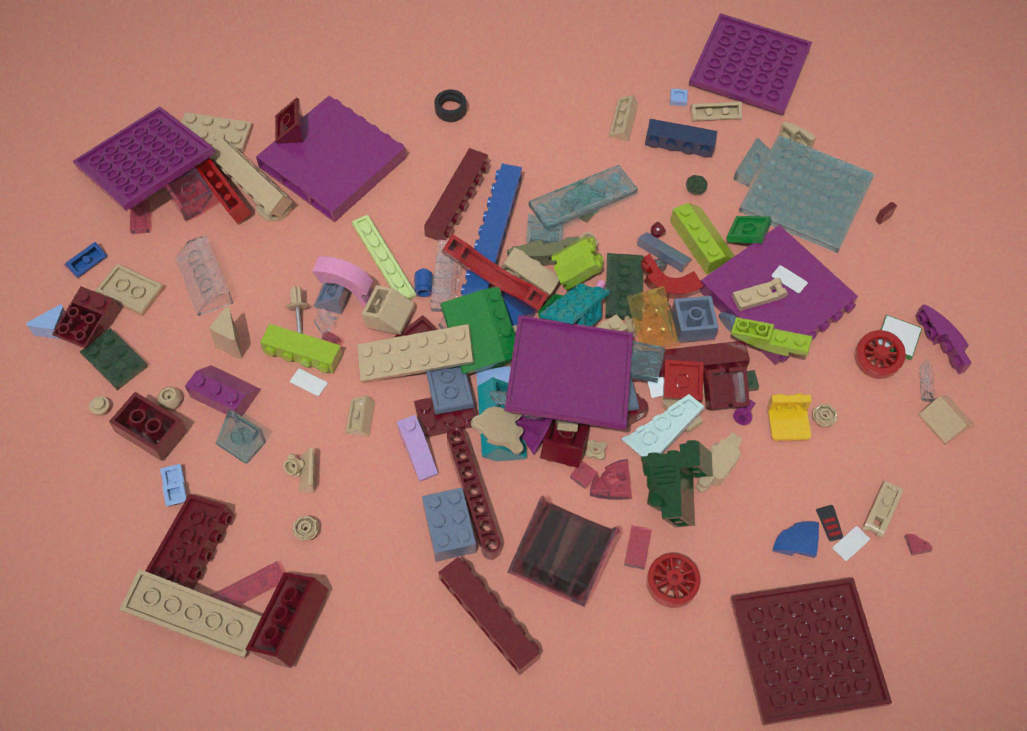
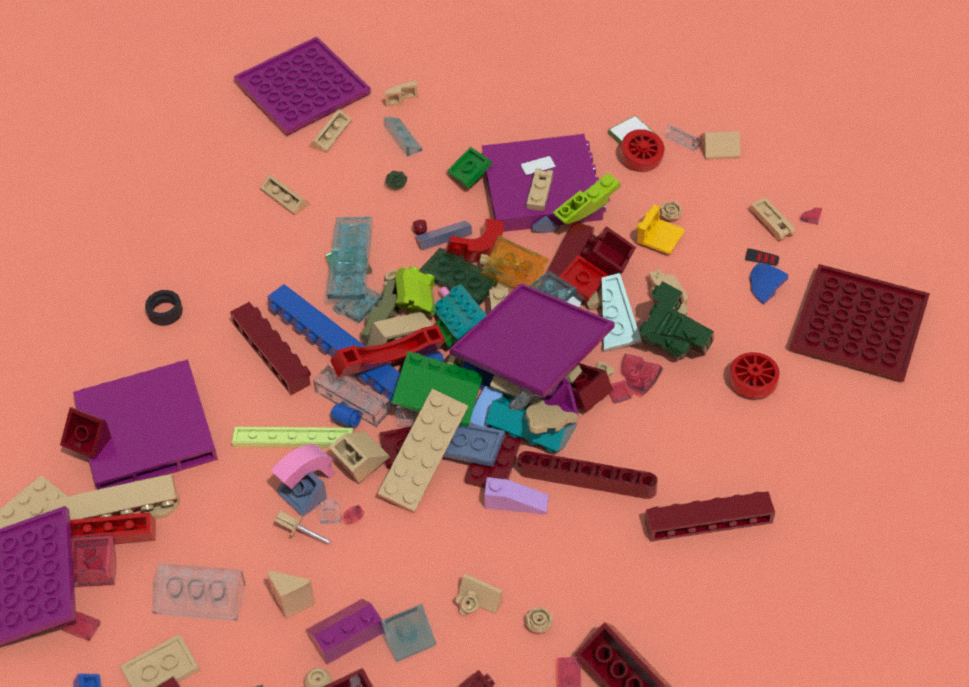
camera: 55 degrees left, 10 degrees down
lime brick [260,324,342,374] -> none
white sticker [290,368,327,396] -> none
tan slope [345,396,375,436] -> none
sand blue brick [422,488,476,562] -> none
clear smoke windscreen [507,496,622,607] -> none
clear pink tile [624,525,652,570] -> none
dark blue brick [645,119,717,158] -> none
light blue tile [670,88,688,106] -> none
lime slope [670,203,735,275] -> none
sand blue brick [671,296,719,343] -> none
magenta plate [733,400,756,425] -> none
clear light blue plate [739,135,875,253] -> none
white sticker [833,526,870,561] -> none
dark red tile [876,202,897,225] -> none
magenta slope [916,304,971,374] -> none

